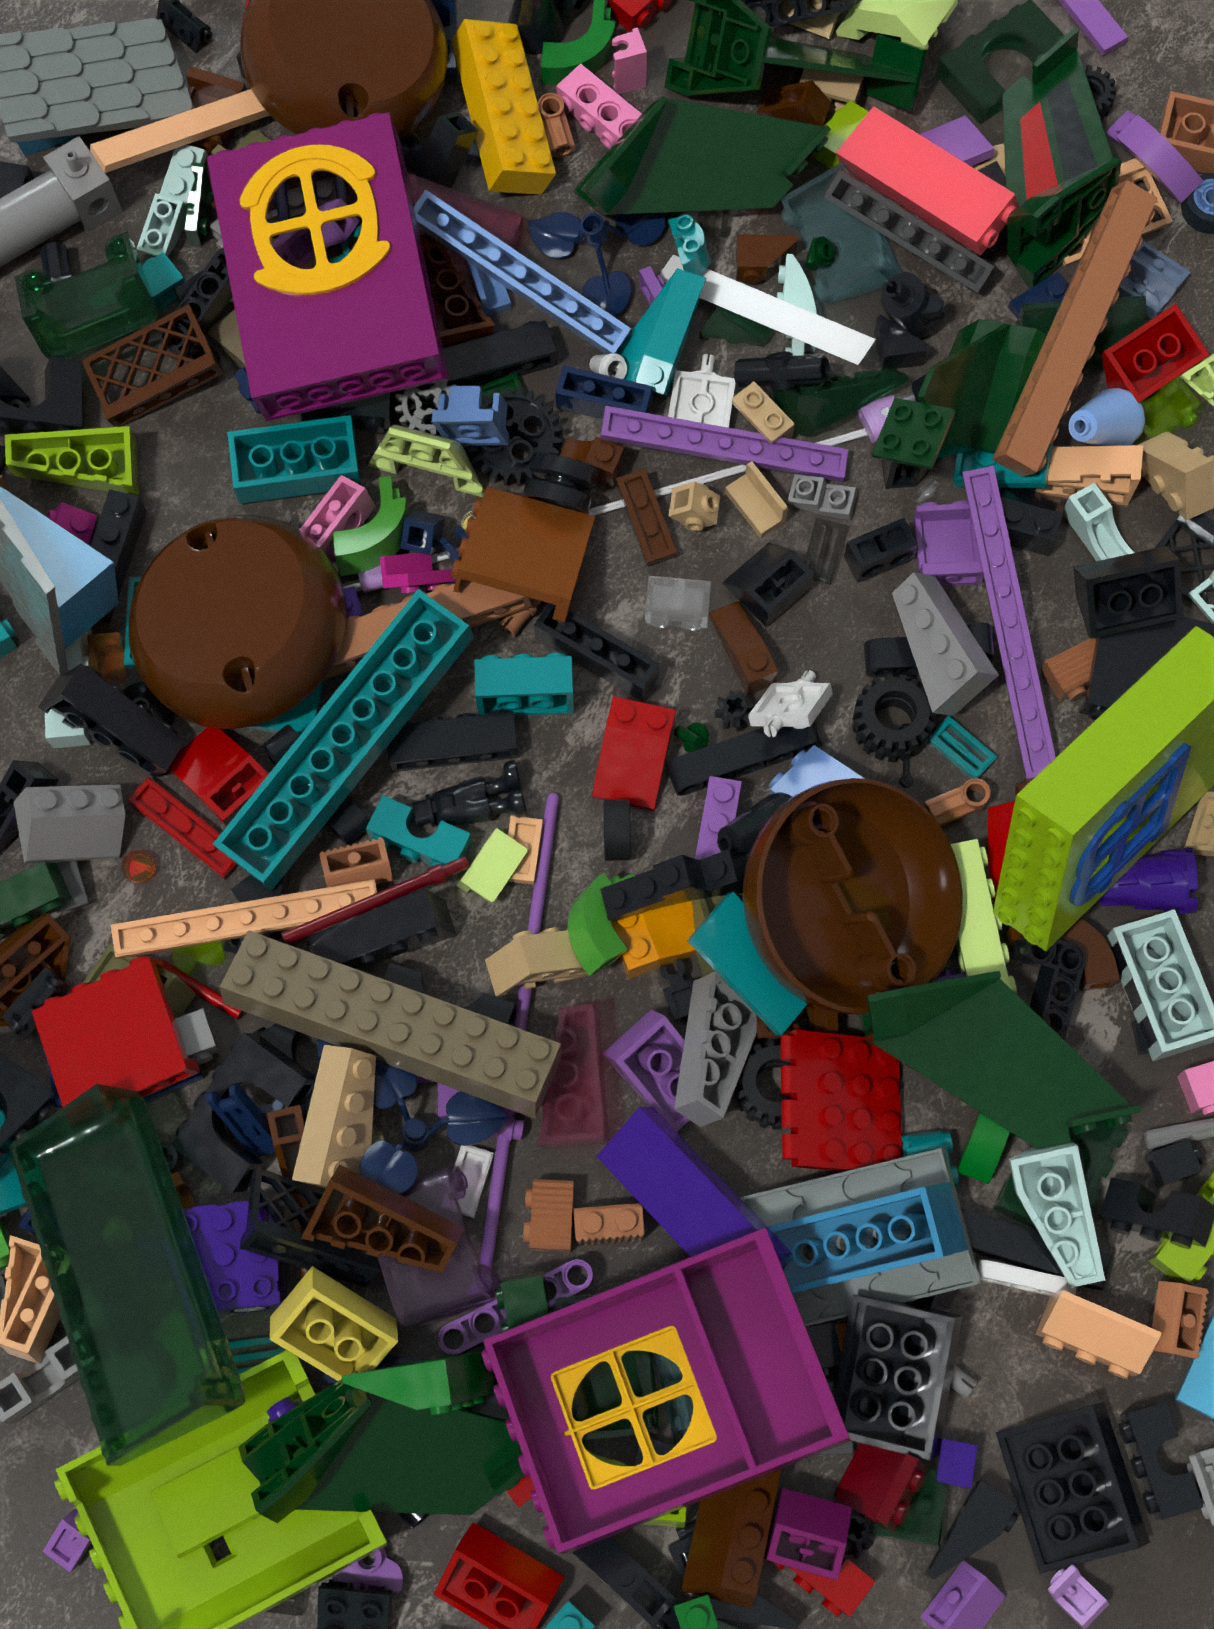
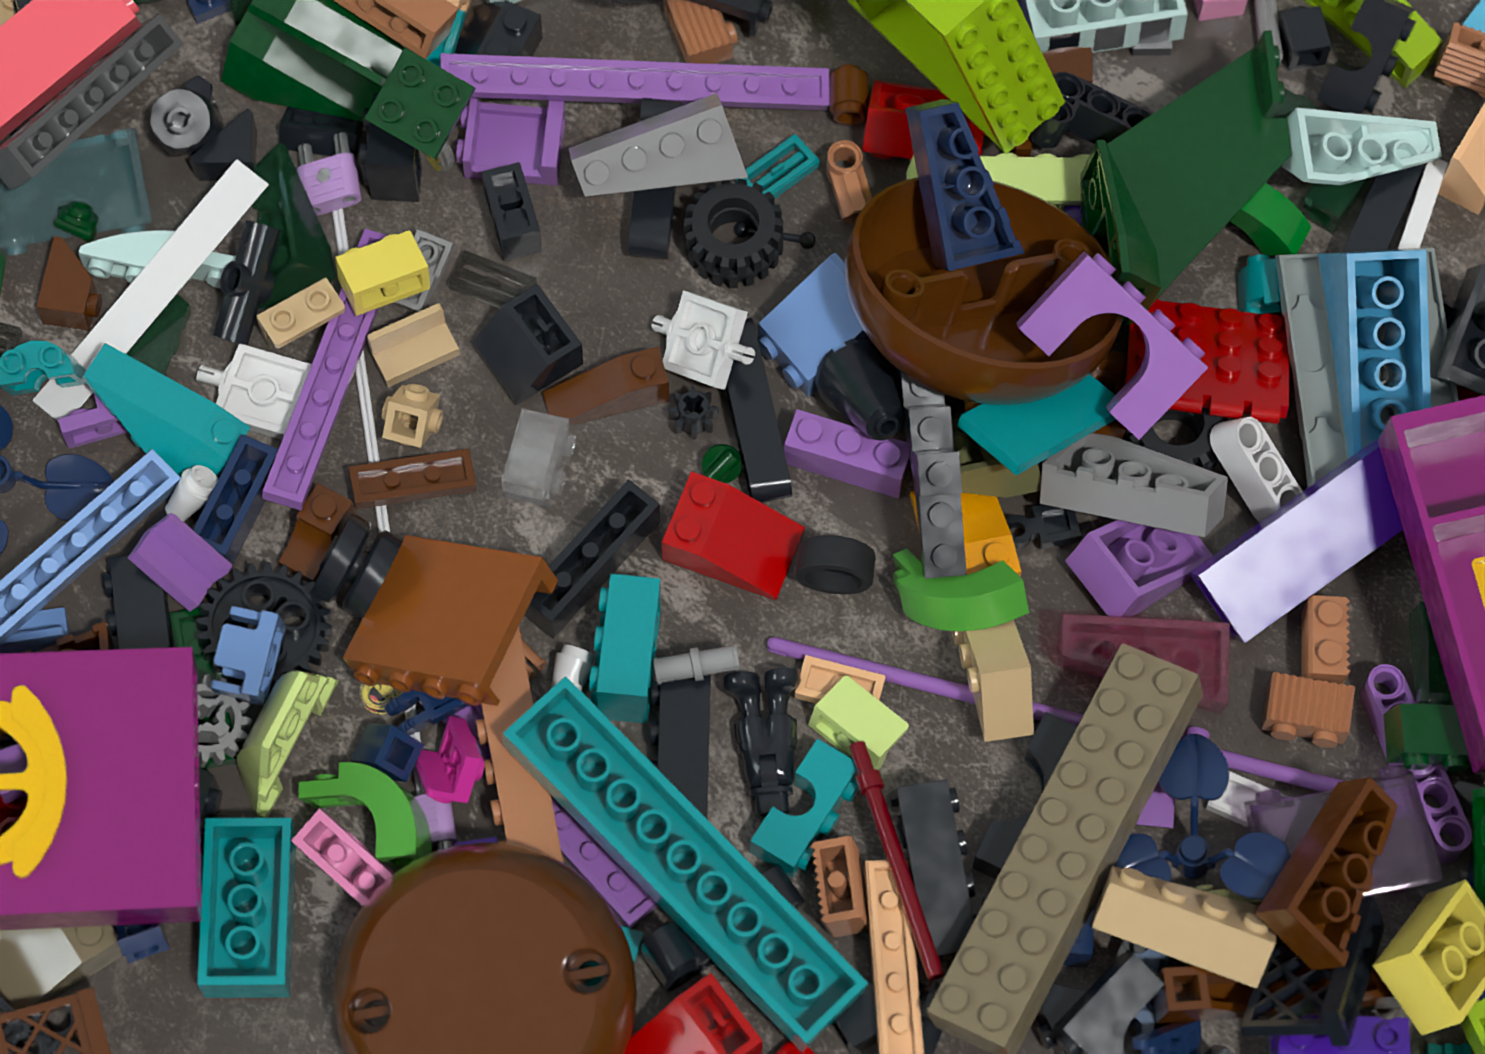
camera: 85 degrees left, 5 degrees down
none -> medium lavender panel [128,513,232,612]
none -> light yellow brick [335,230,430,316]
none -> white cone [550,644,595,691]
none -> light grey pin [653,644,740,685]
none -> dark blue wedge [905,99,1024,271]
none -> medium lavender arch [1016,251,1208,440]
none -> white beam [1210,417,1302,522]

